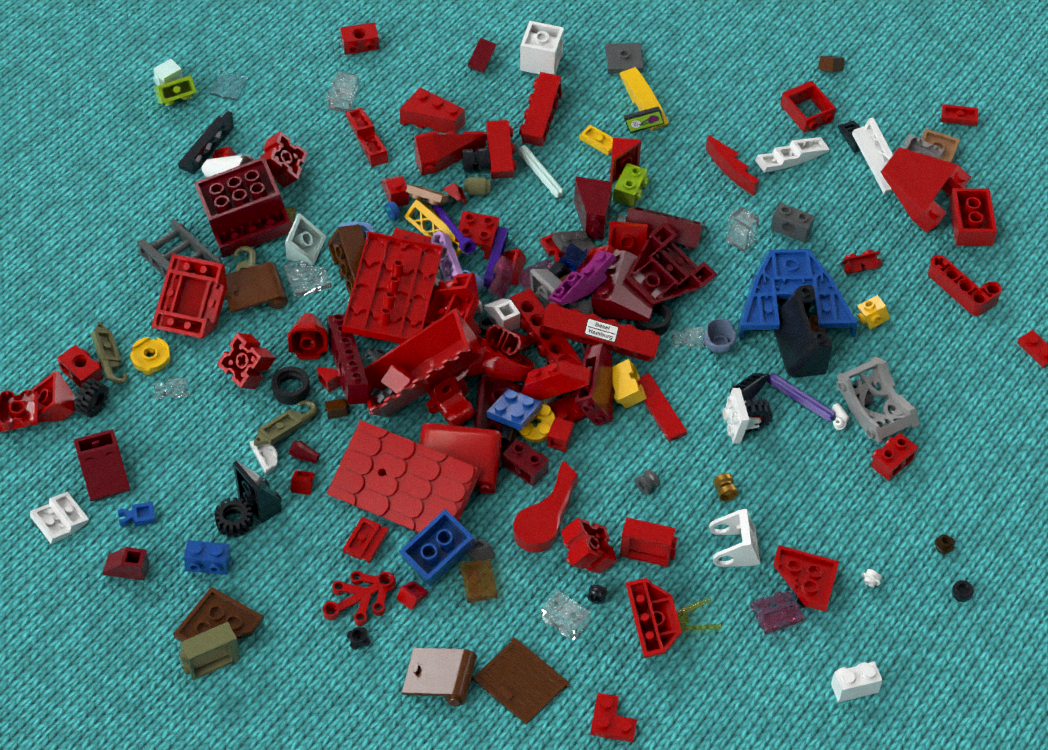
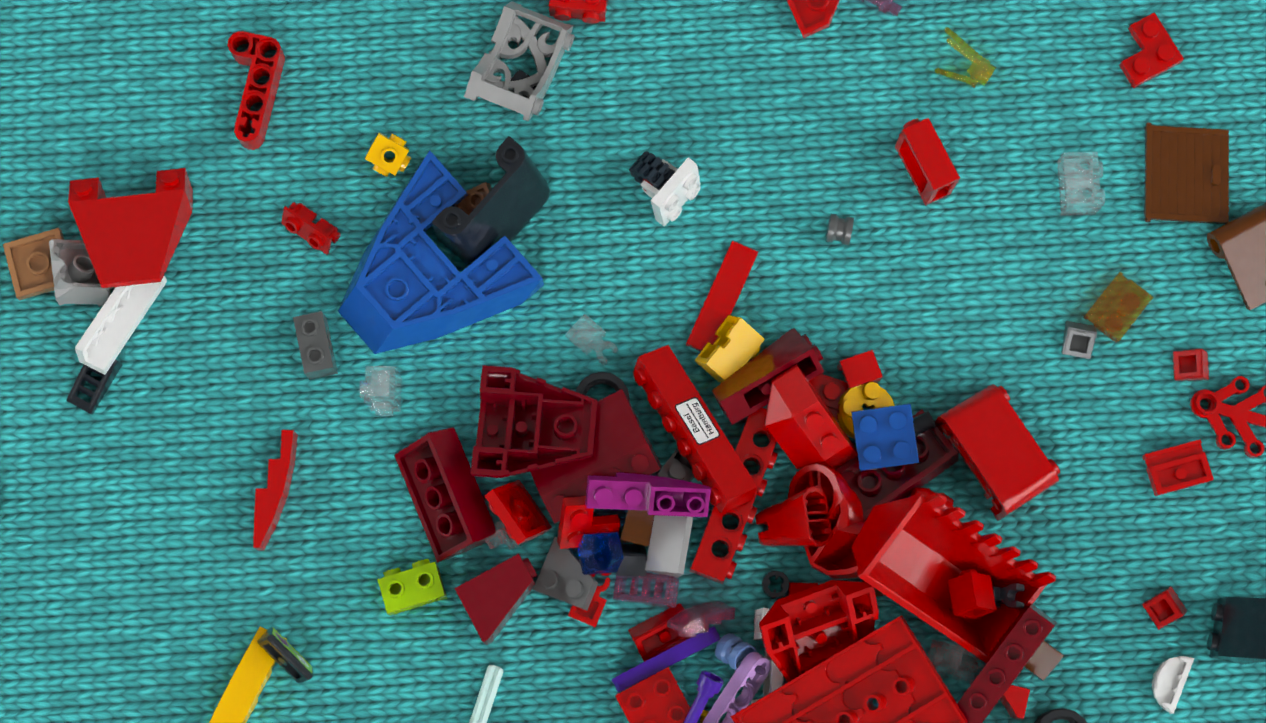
camera: 130 degrees left, 25 degrees up
olive plate [254,400,318,446] -> none
dark red cone [288,440,320,464] -> none
red piece [326,420,482,533] -> none
blue brick [399,509,476,587] -> none
white slope [484,298,520,331] -> none
dark red brick [502,439,549,487] -> none
red animal [513,460,578,553] -> none
red brick [561,518,617,574] -> none
yellow plate [579,125,613,156] -> none
black bush [587,585,608,604] -> none
red slope [610,138,641,183] -> none
red wedge [625,578,682,658] -> none
sand blue hair [703,318,737,353] -> none
white hose [709,509,760,567] -> none
pearl gold wheel [713,473,739,501] -> none
black slope [730,373,770,401] -> none
white slope [755,137,830,173] -> none
dark purple axle [767,373,835,421] -> none
red window [780,81,836,133] -> none
white arm [831,403,849,430] -> none
red brick [949,188,997,246] -> none

